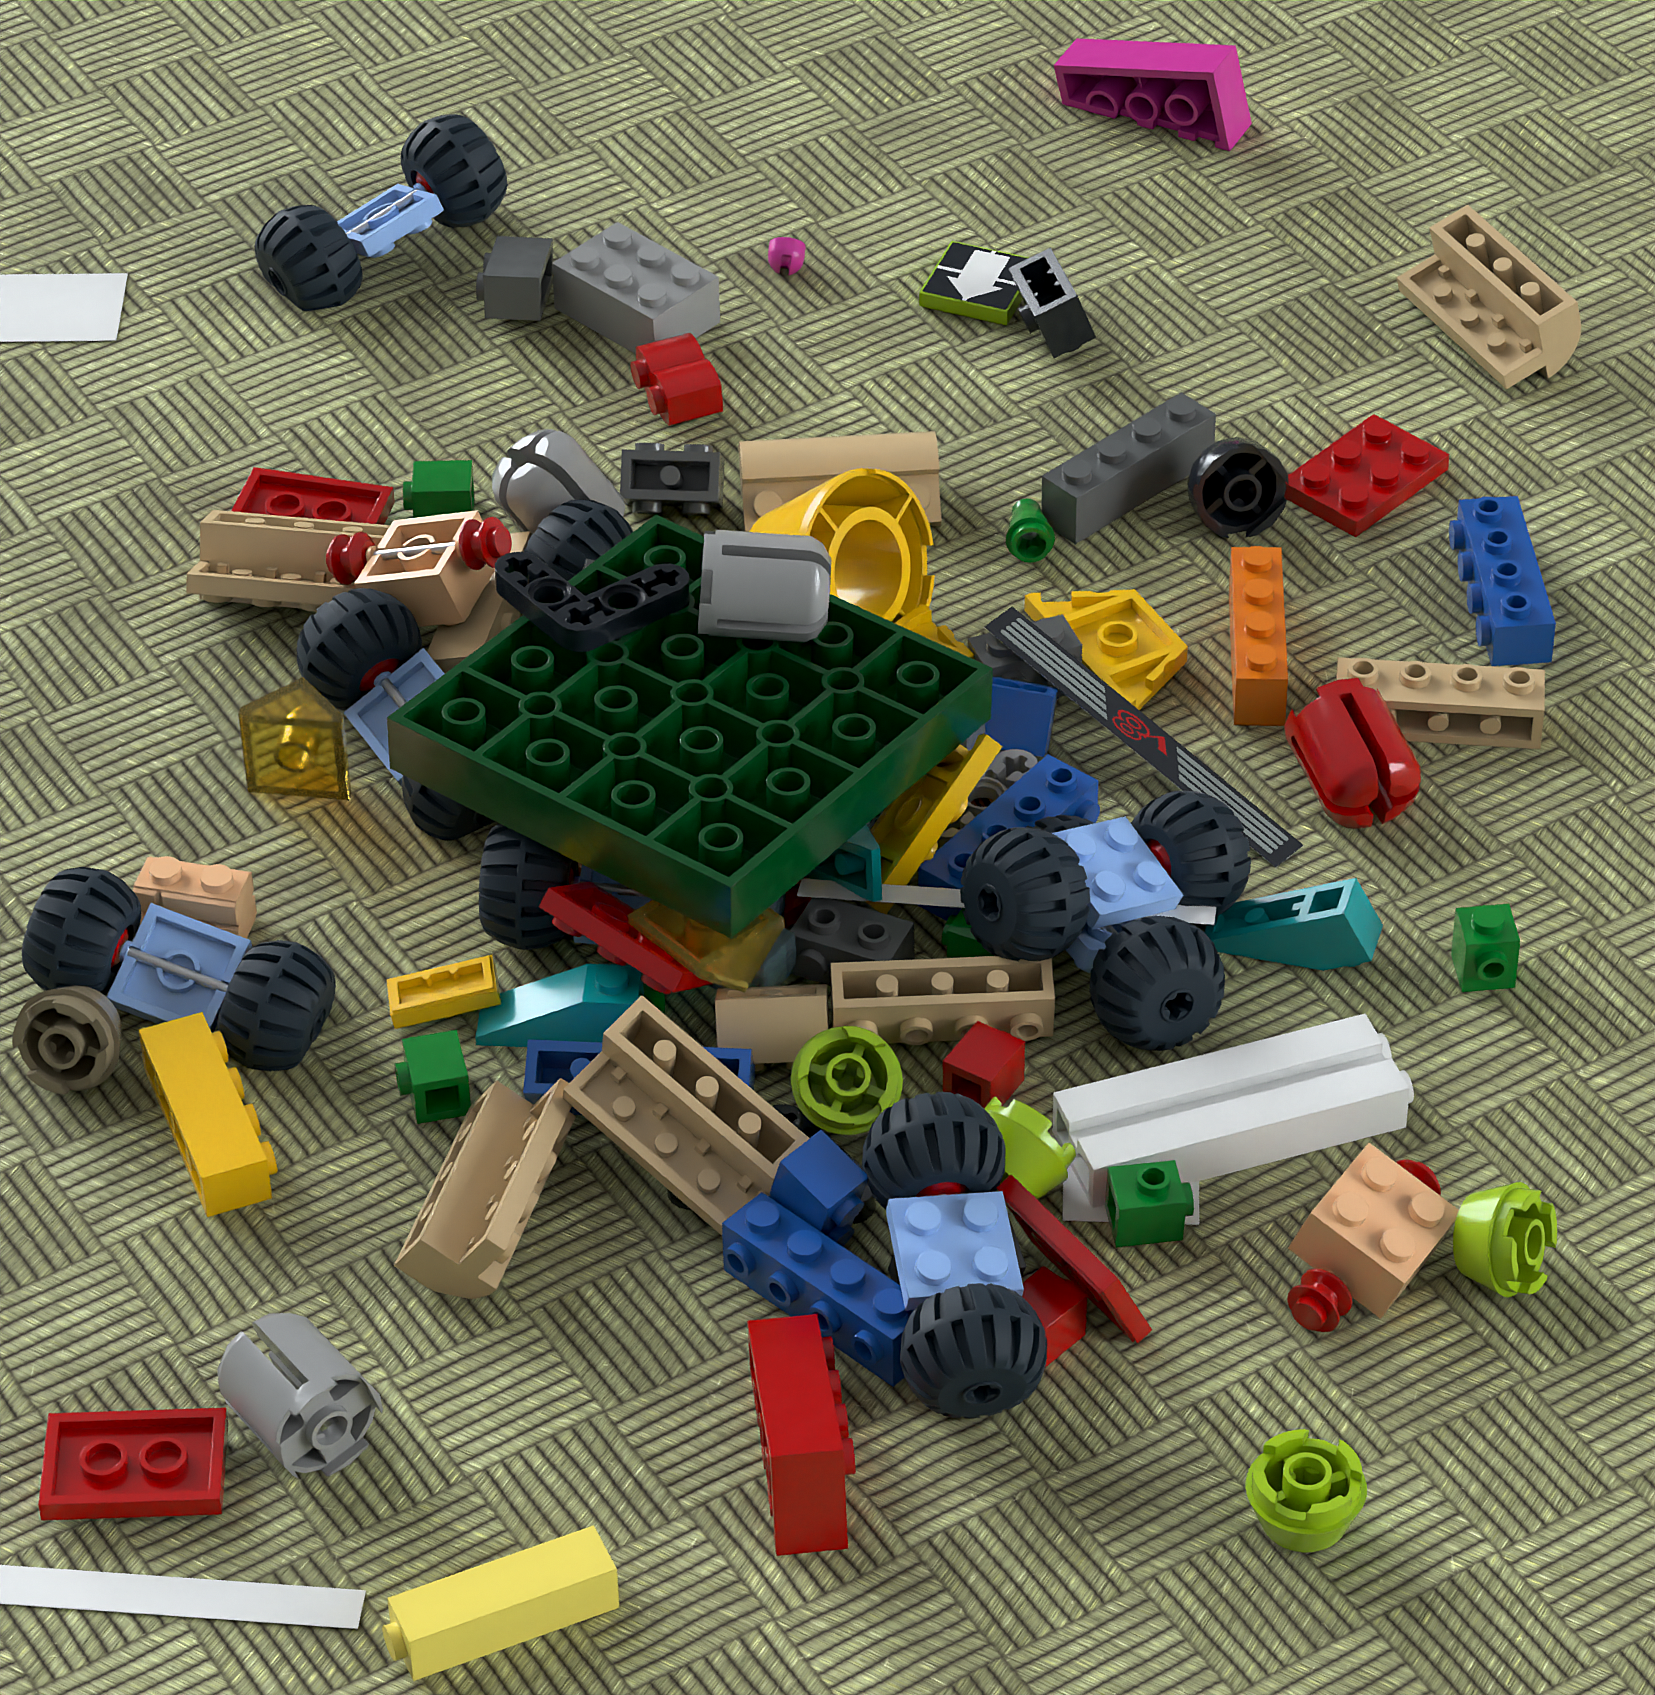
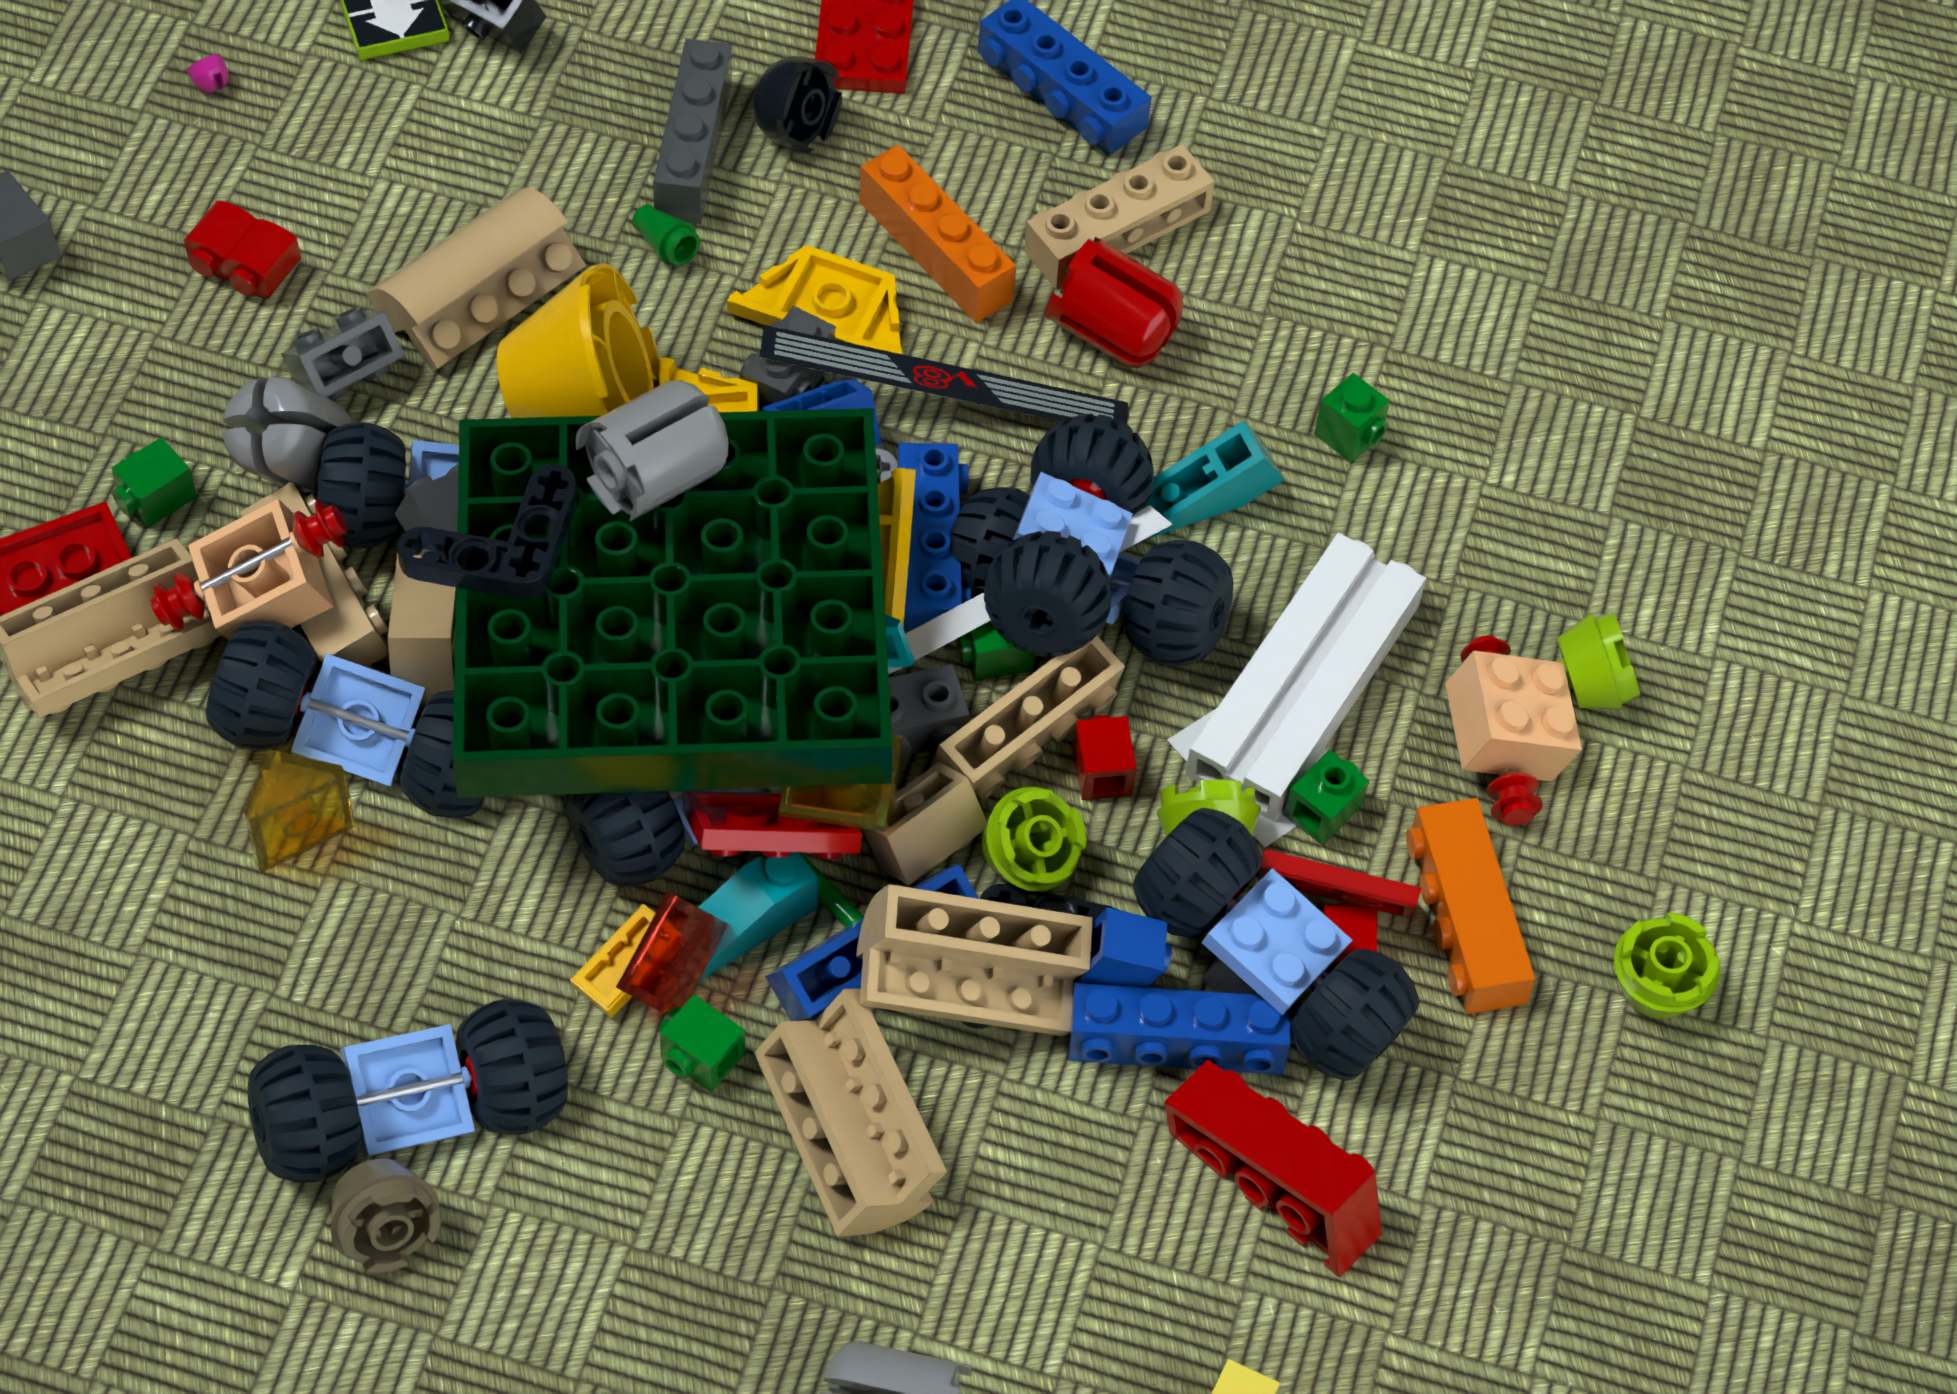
camera: 45 degrees left, 15 degrees up
light nougat brick [133,856,257,939] -> none
yellow brick [139,1012,278,1217] -> none
light grey brick [552,222,720,354] -> none
none -> clear red brick [616,891,729,1014]
none -> orange brick [1406,798,1535,1014]

